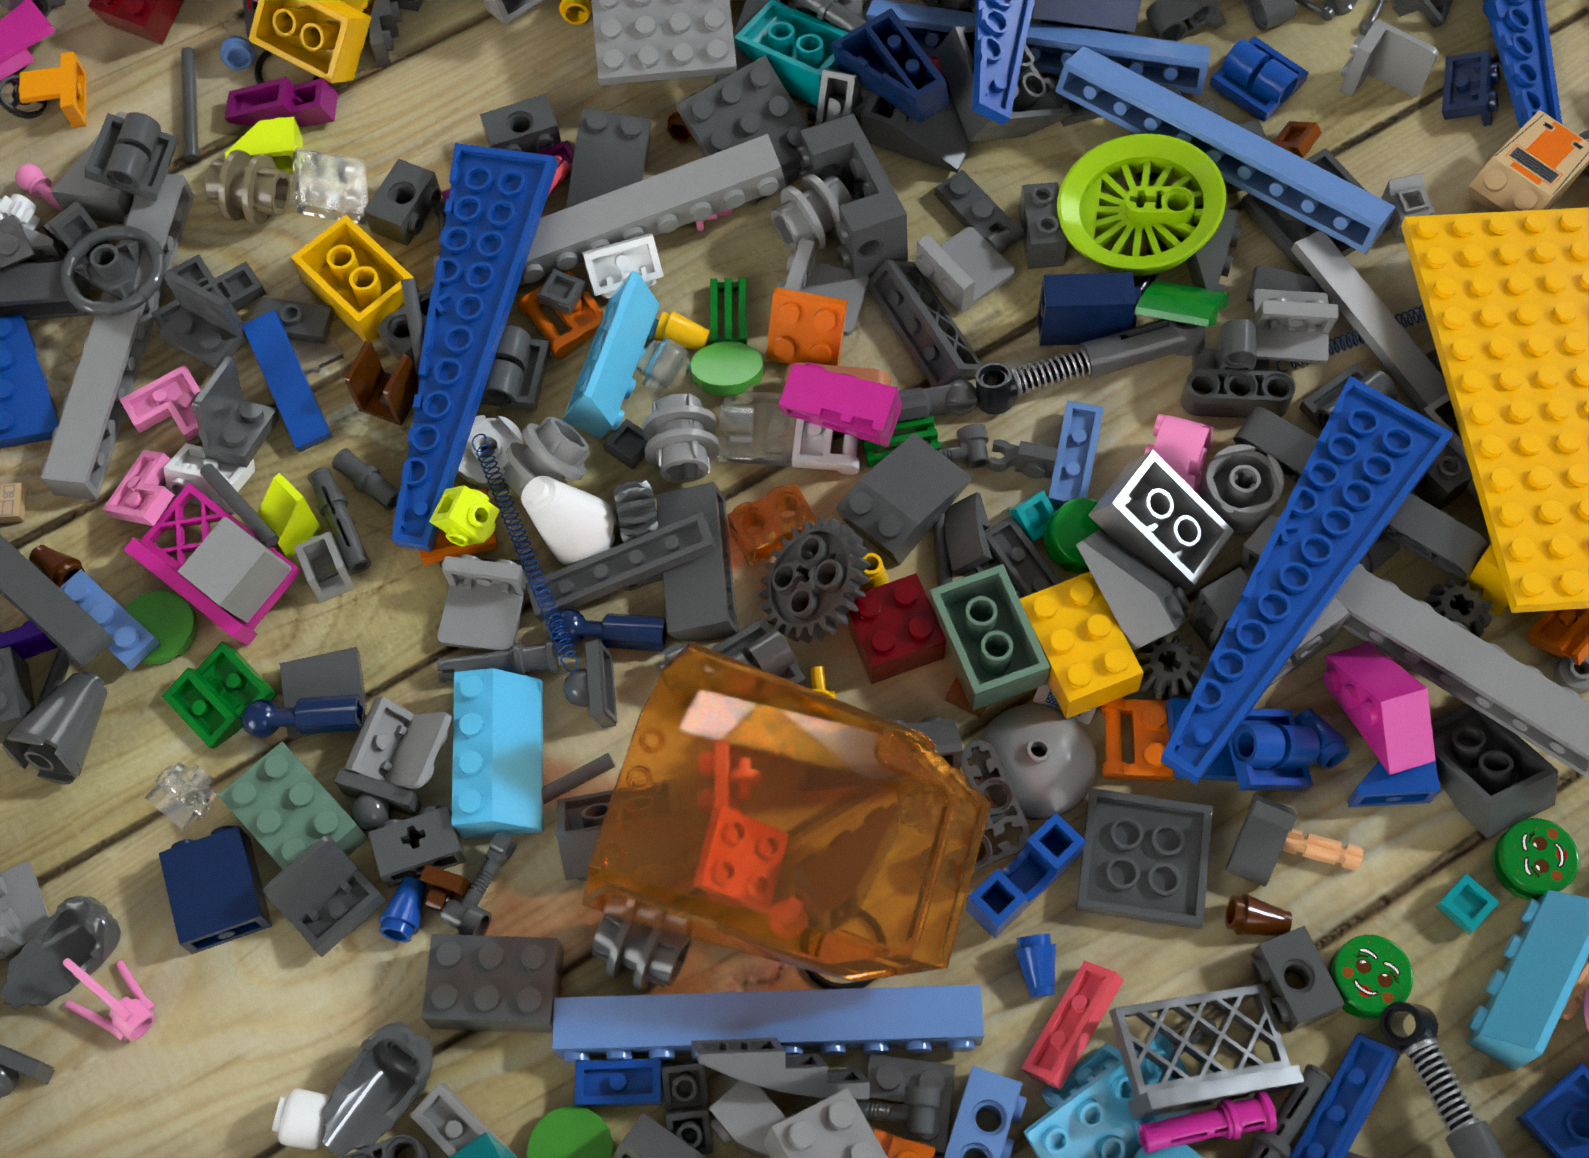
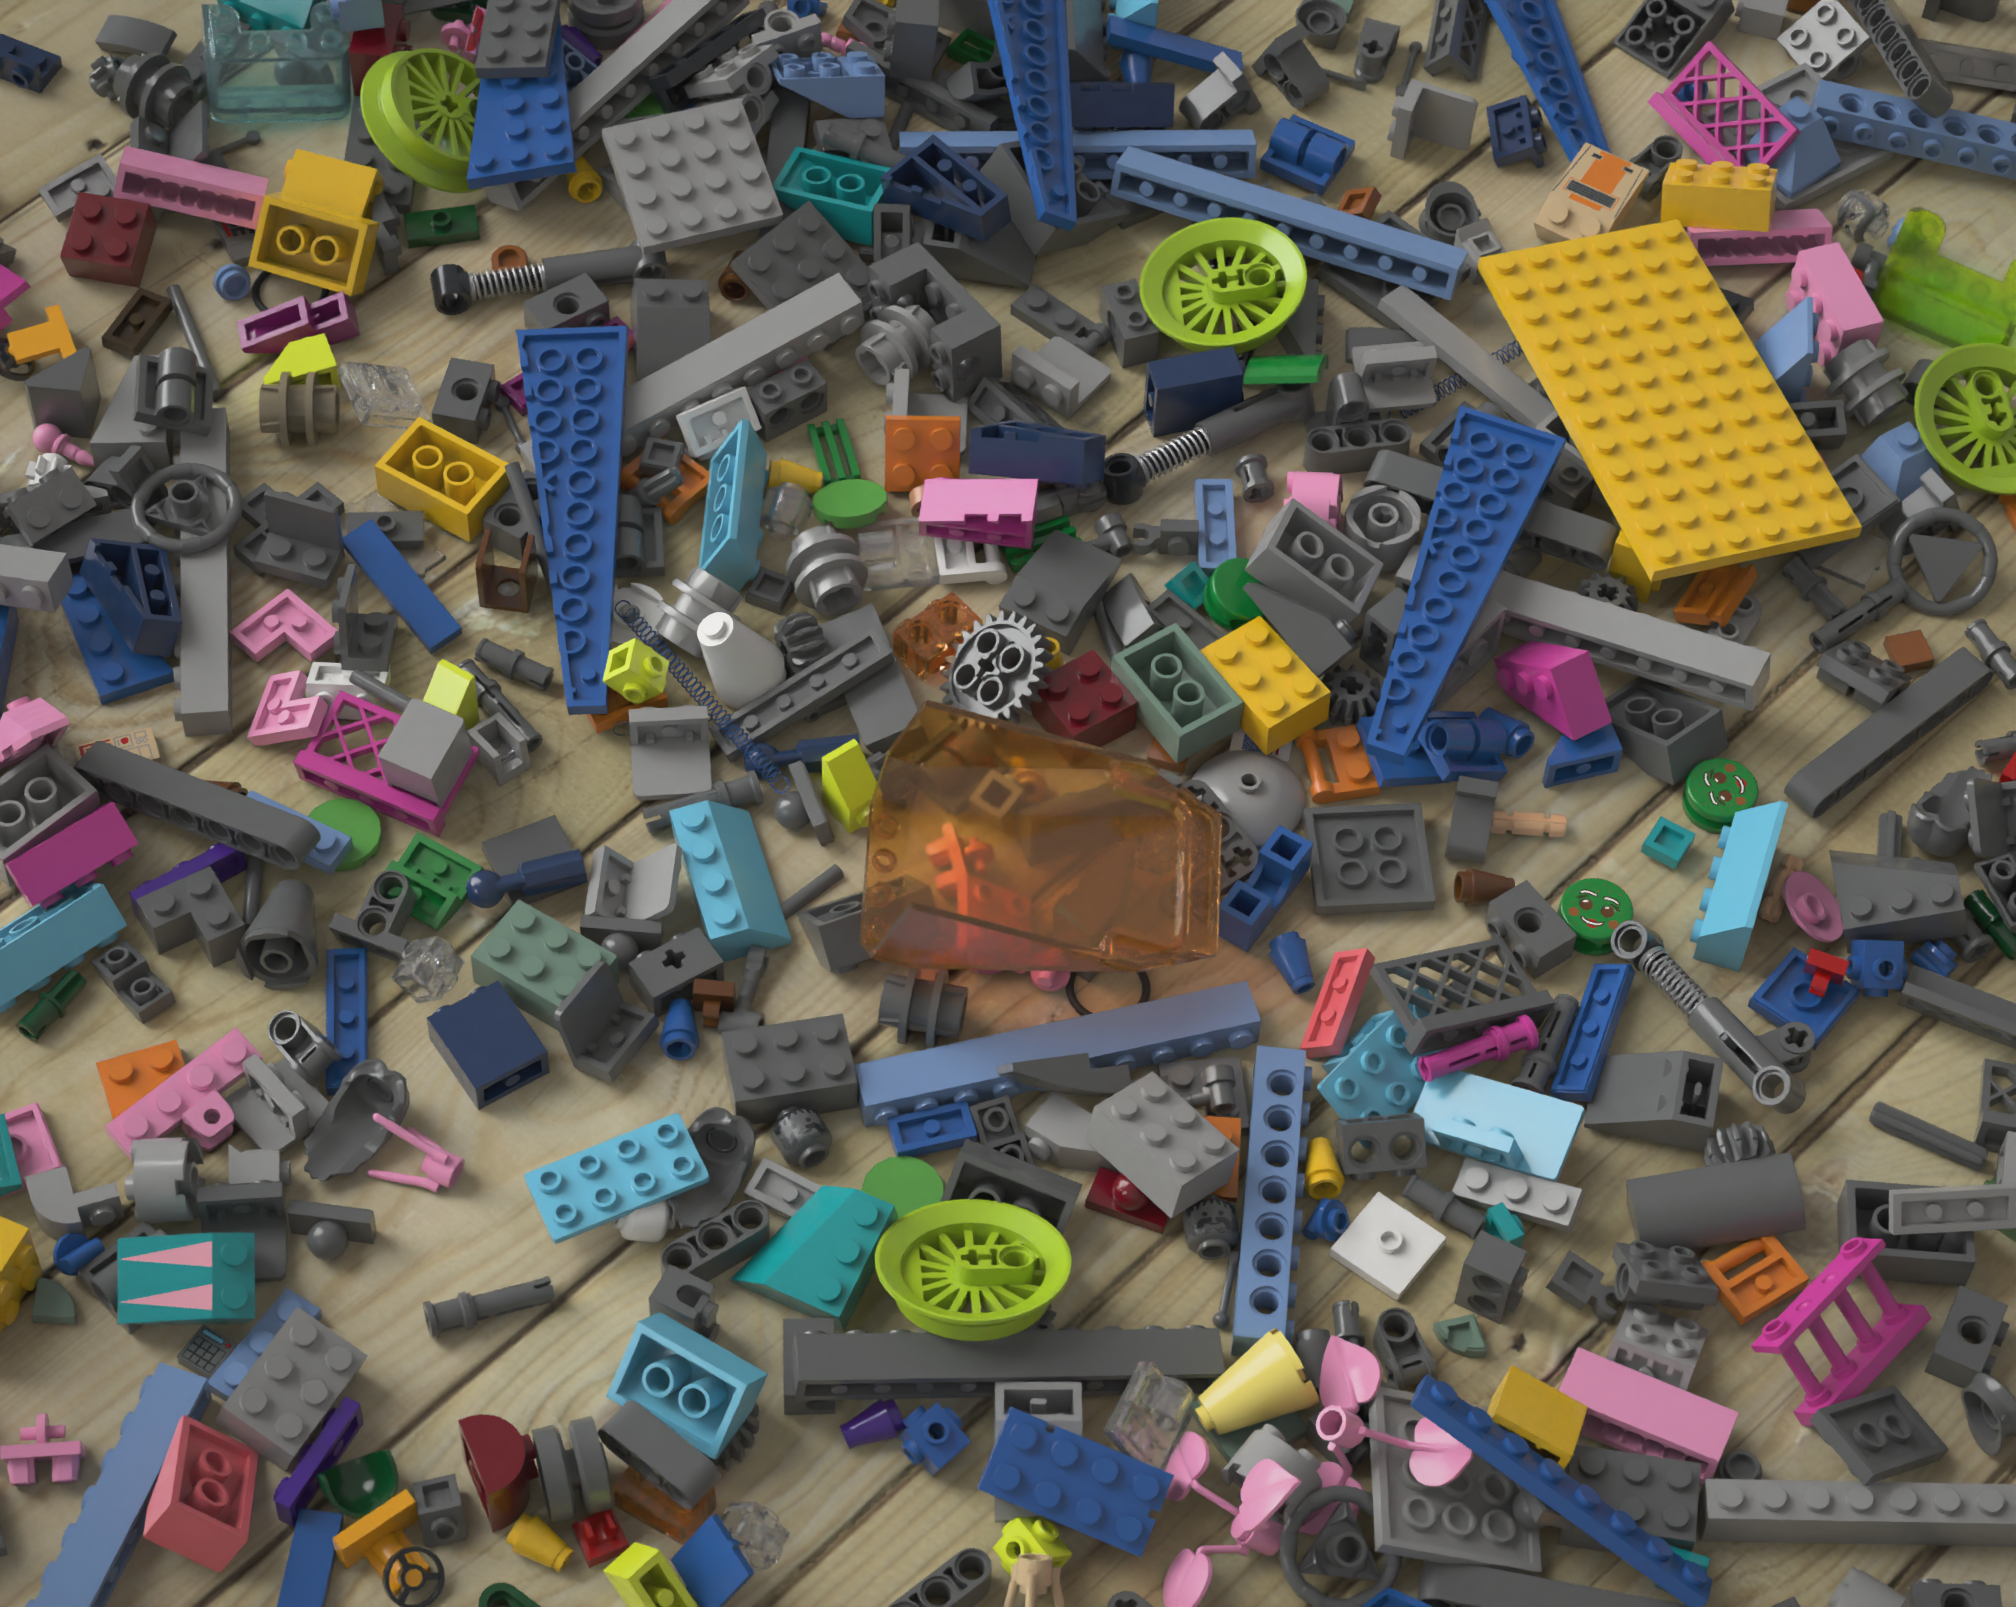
camera: 20 degrees left, 10 degrees down
none -> dark grey slope [23,346,101,439]
none -> dark blue wedge [79,538,182,657]
none -> dark brown plate [101,288,173,359]
none -> dark grey piece [268,1010,344,1087]
none -> blue tile [326,947,368,1096]
none -> dark grey tile [329,870,416,967]
none -> dark green plate [403,204,480,249]
none -> piece [430,239,670,315]
none -> dark orange tile [491,245,529,273]
none -> medium azure bracket [524,1113,710,1244]
none -> dark grey axle [622,467,684,508]
none -> dark grey brick [747,359,827,443]
none -> dark grey head [771,1106,833,1169]
none -> neon yellow slope [822,739,882,834]
none -> dark blue wedge [968,420,1106,489]
none -> dark grey bush [1234,454,1275,503]
none -> dark grey piece [1418,181,1481,246]

